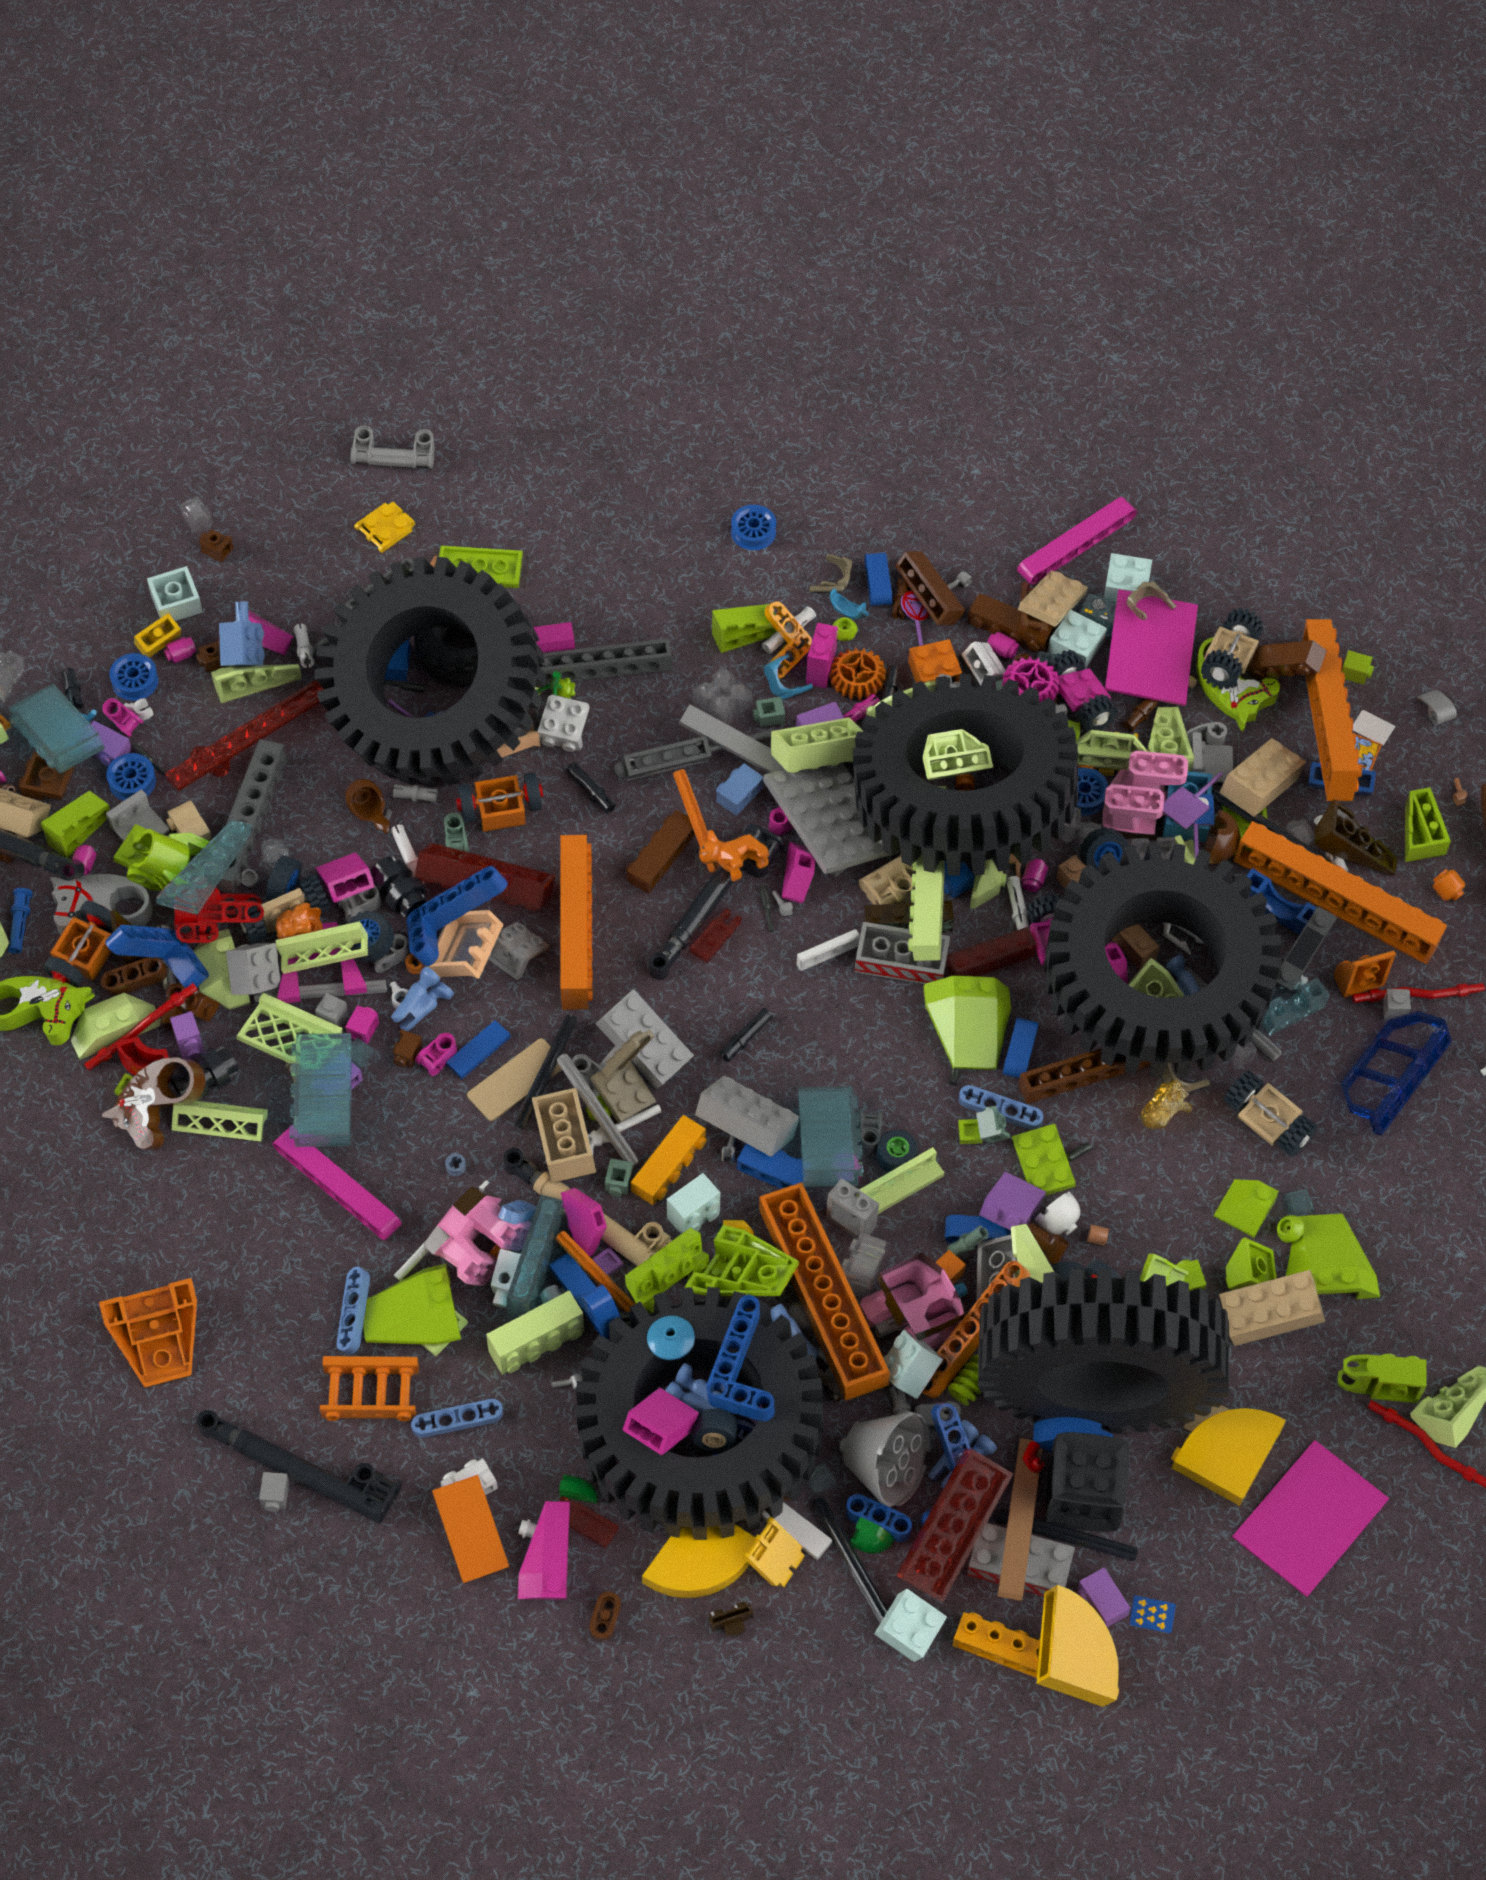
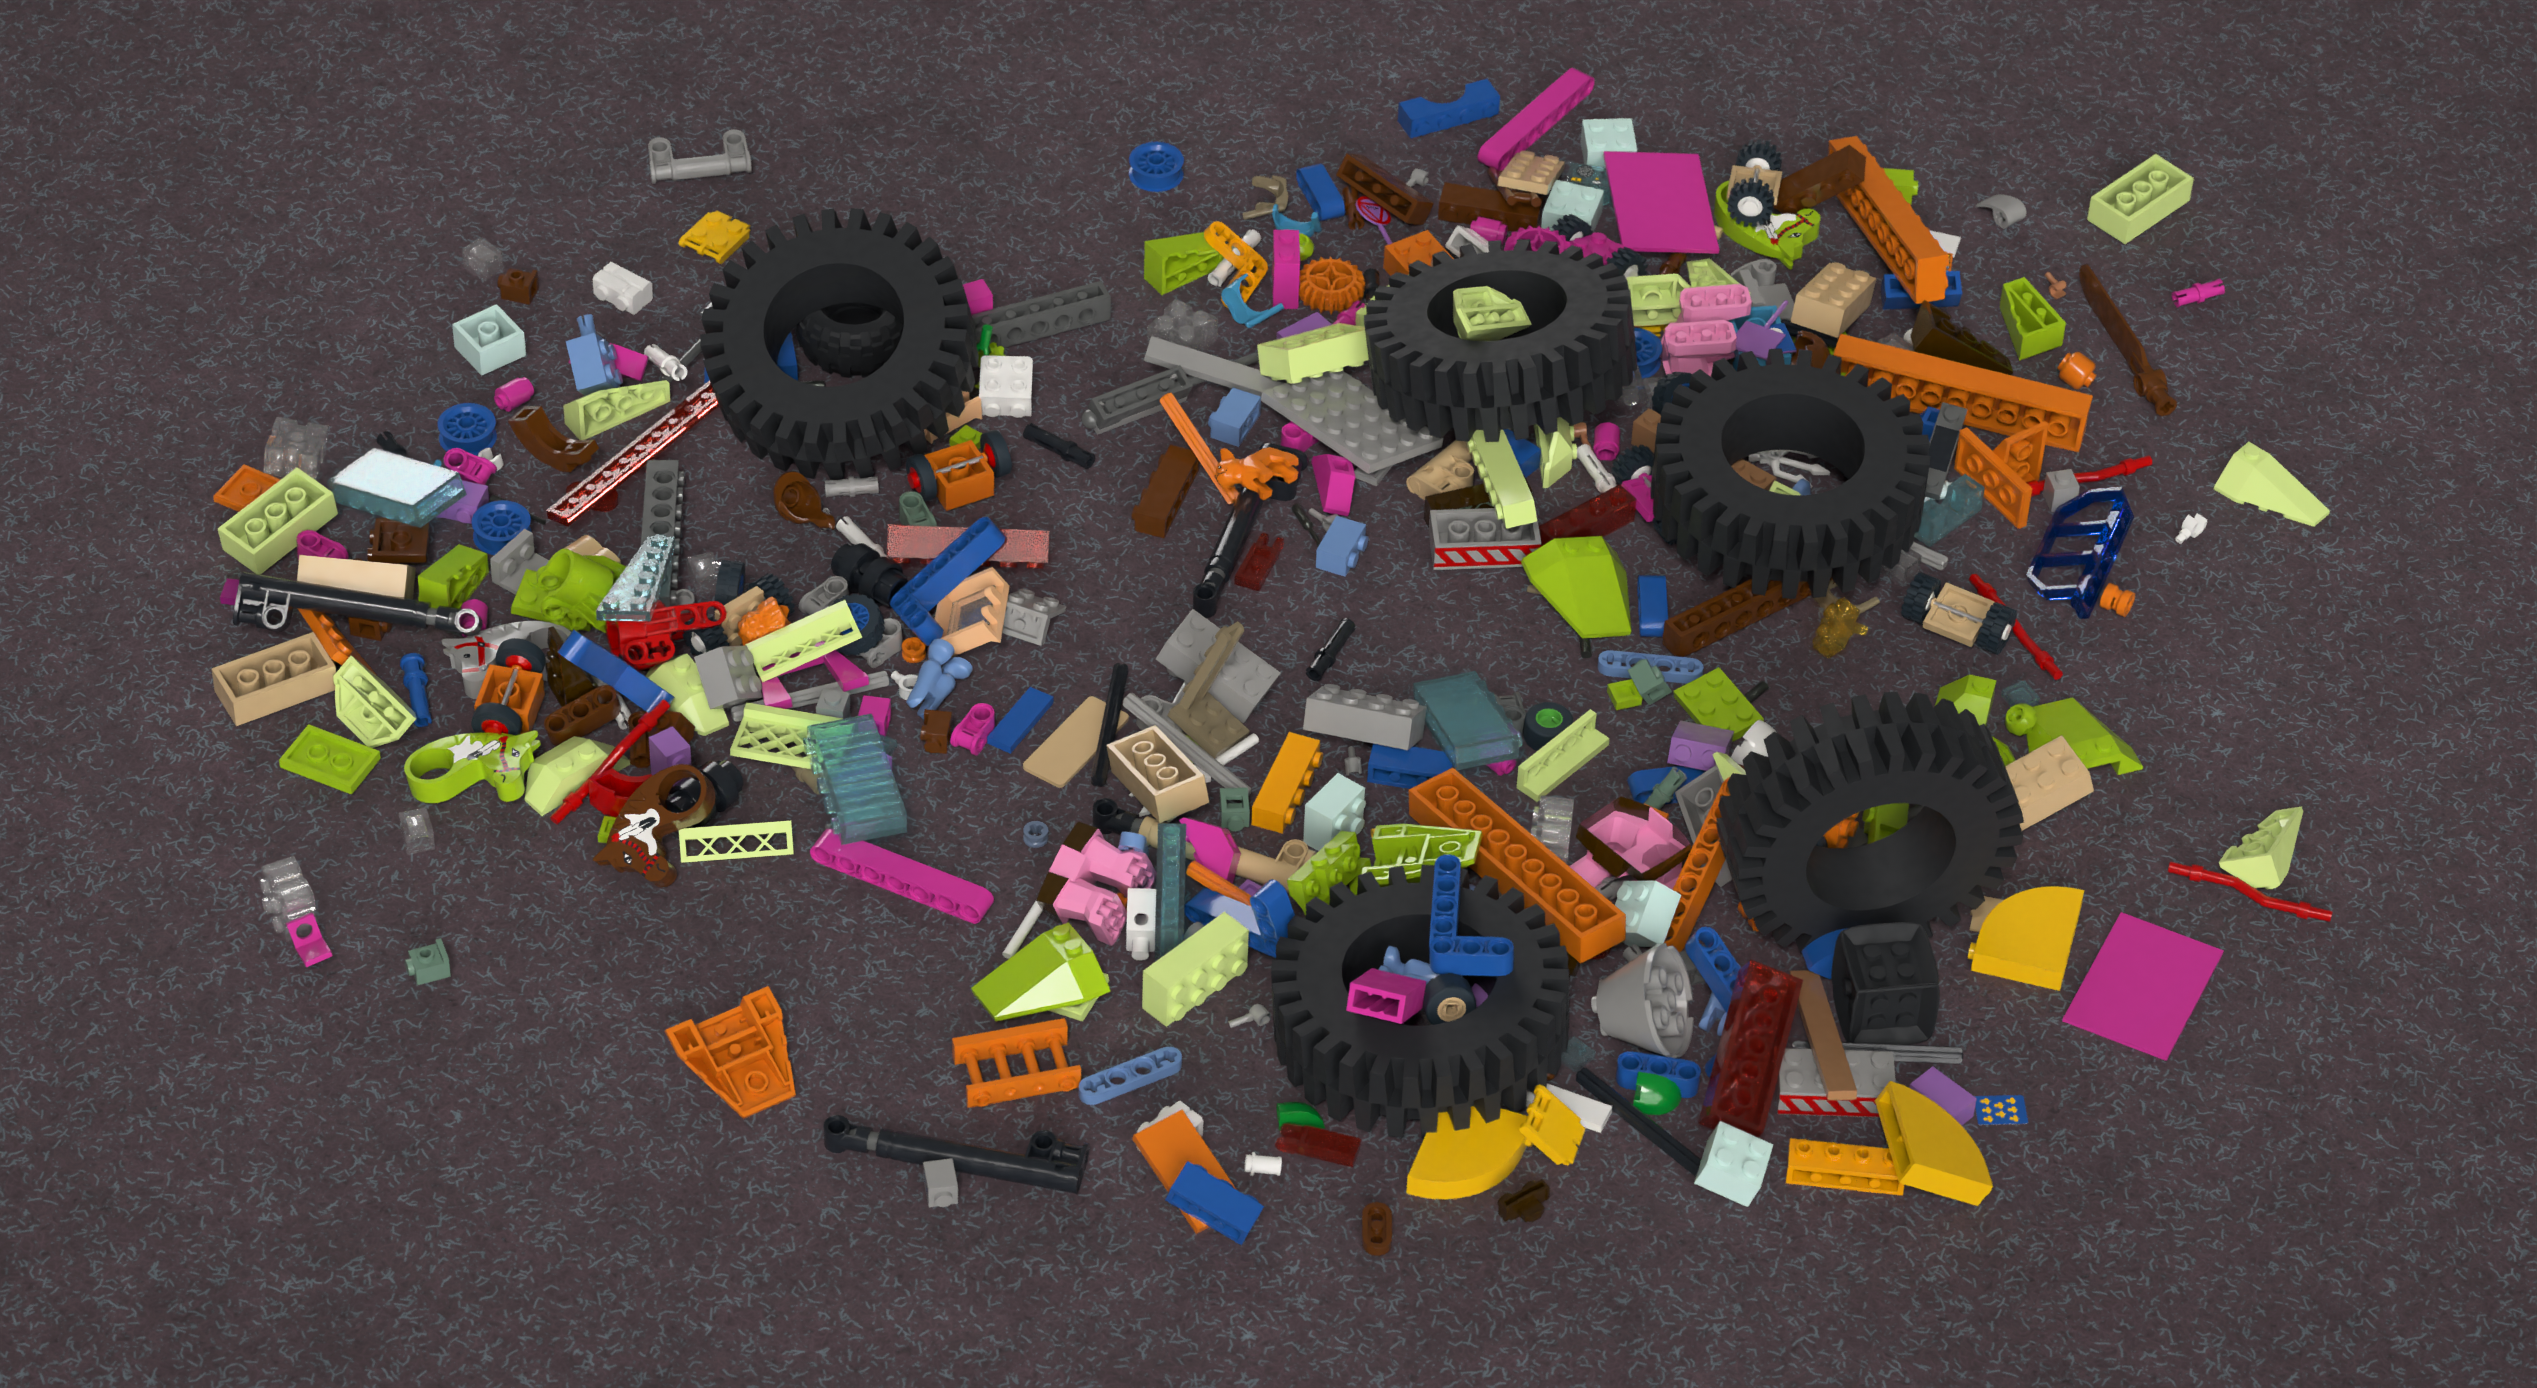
camera: 15 degrees left, 15 degrees down
yellow brick [134,613,181,658] -> none
reddish brown brick [196,638,225,673] -> none
dark pink brick [315,852,375,903] -> none
medium blue beam [337,1267,370,1355] -> none
dark pink wedge [518,1501,570,1600] -> none
orange brick [560,835,593,1010] -> none
dark azure dish [647,1316,695,1360] -> none
sand green brick [753,697,785,727] -> none
white tile [797,929,860,971] -> none
light grey window [826,1178,879,1243] -> none
lime piece [948,1354,982,1406] -> none
red arm [1022,1441,1045,1473] -> none
dark tan helmet [1127,581,1176,621] -> none
lime brick [1337,1354,1426,1404] -> none
none -> reddish brown arch [508,406,599,472]
none -> white brick [593,262,653,315]
none -> lime plate [949,425,982,449]
none -> blue brick [1165,1161,1264,1245]
none -> medium blue brick [1316,516,1368,577]
none -> blue arch [1398,79,1500,138]
none -> orange tile [1954,427,2033,529]
none -> red bar [1969,574,2063,680]
none -> orange wheel [2099,583,2135,617]

